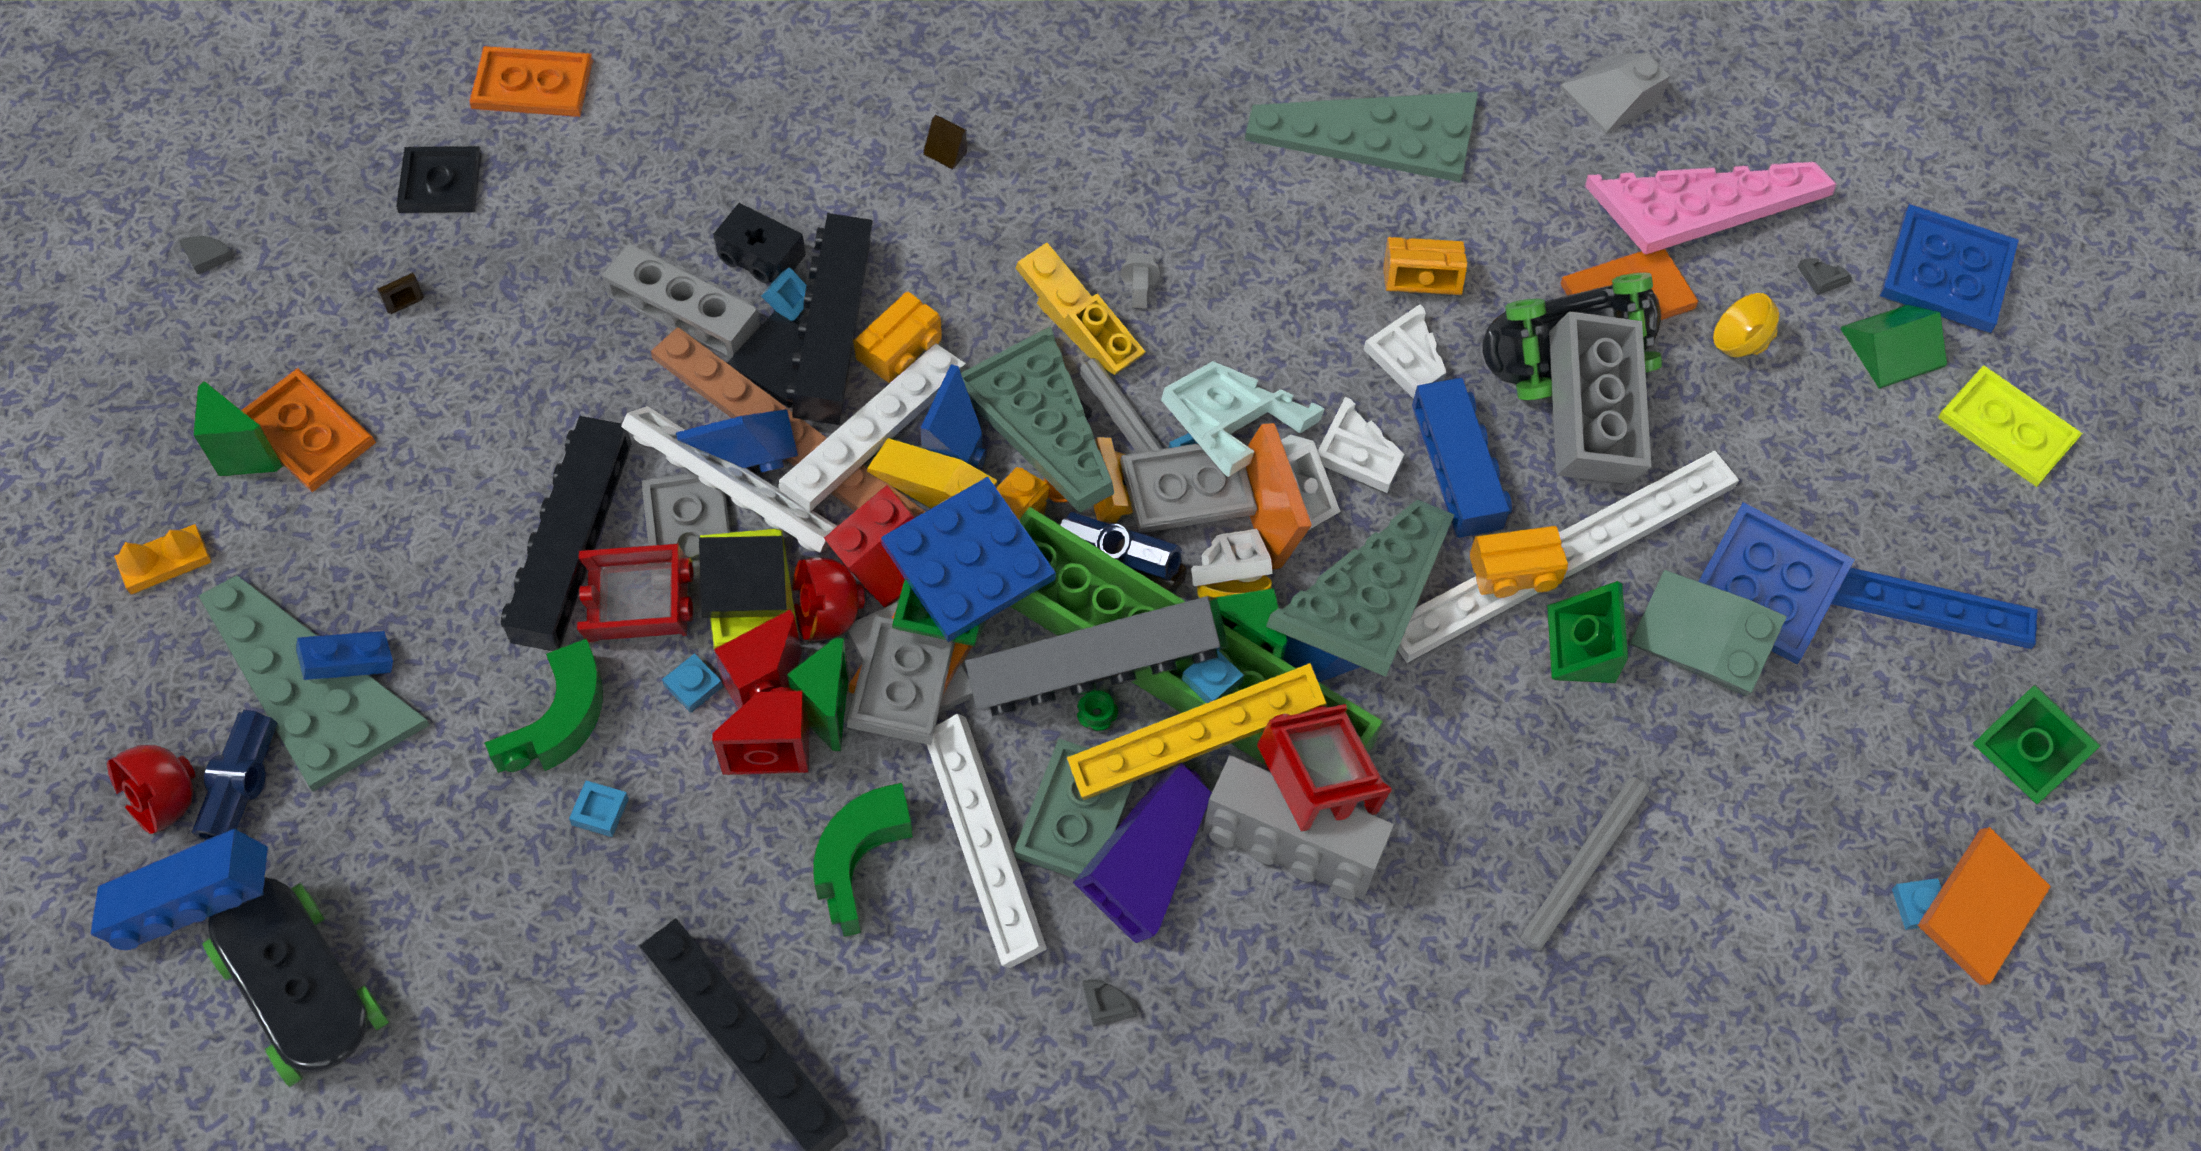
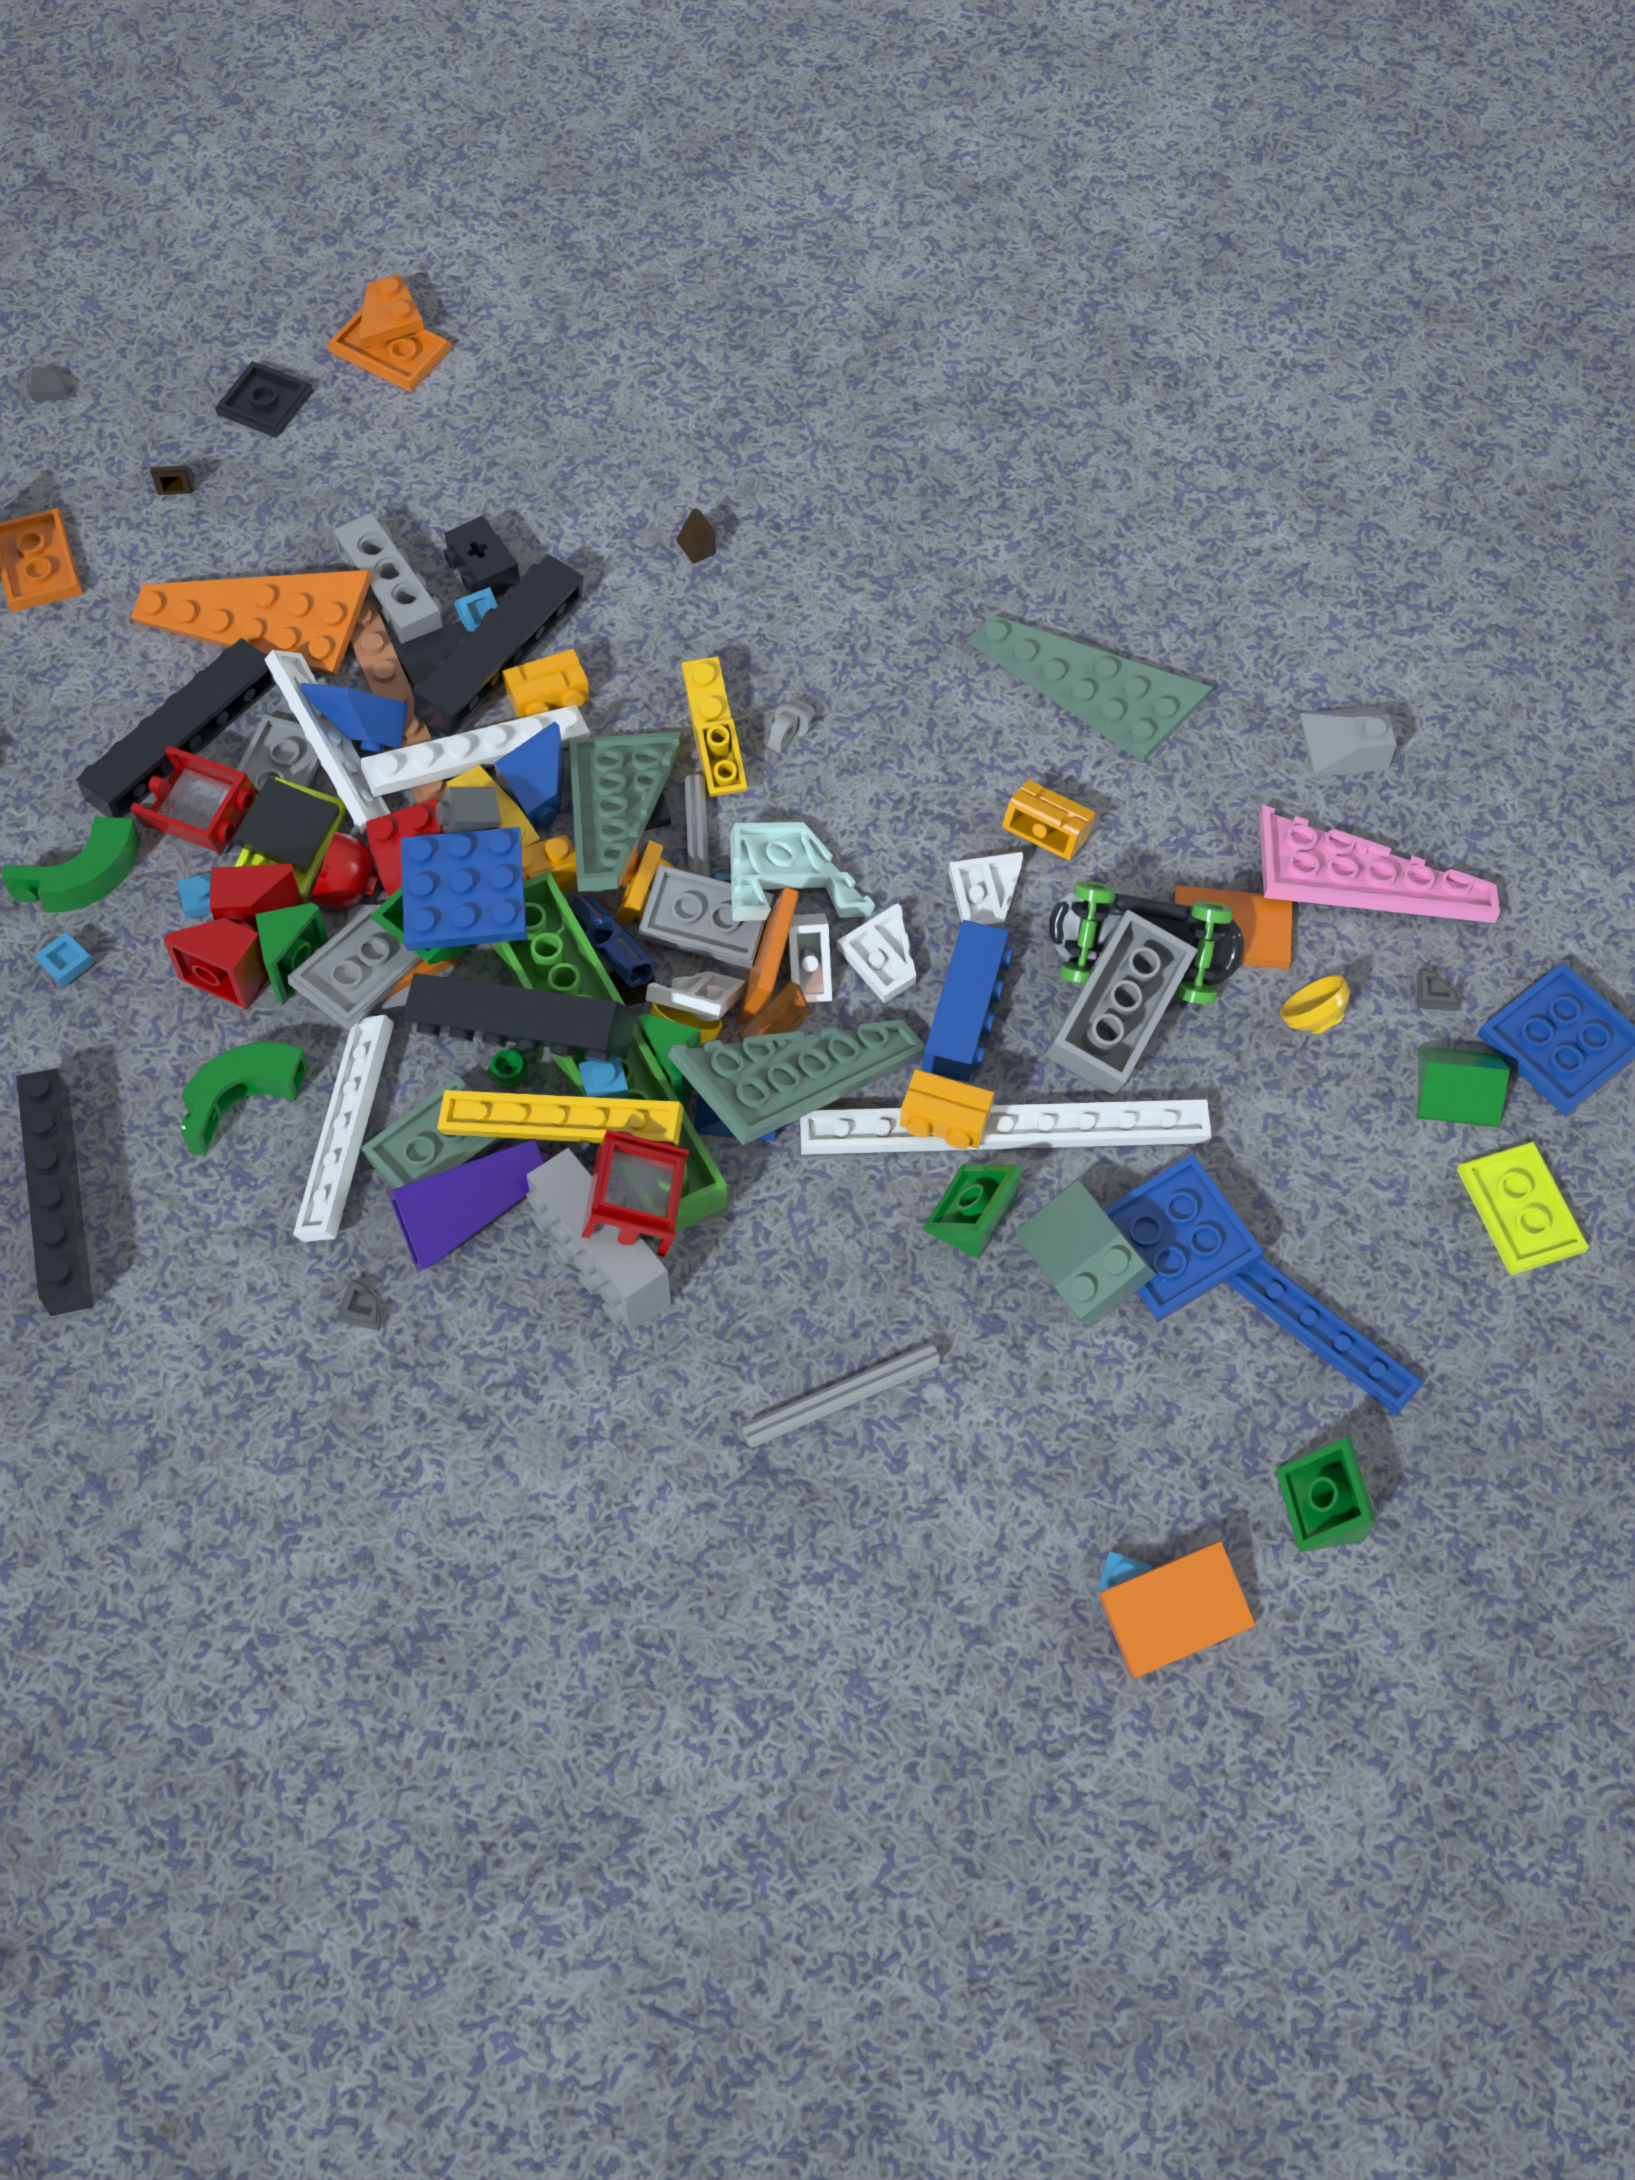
camera: 30 degrees right, 0 degrees up
none -> orange wing [130,570,373,677]
none -> orange wing [358,273,424,349]
none -> dark grey brick [436,786,501,834]
none -> clear orange tile [738,981,812,1042]

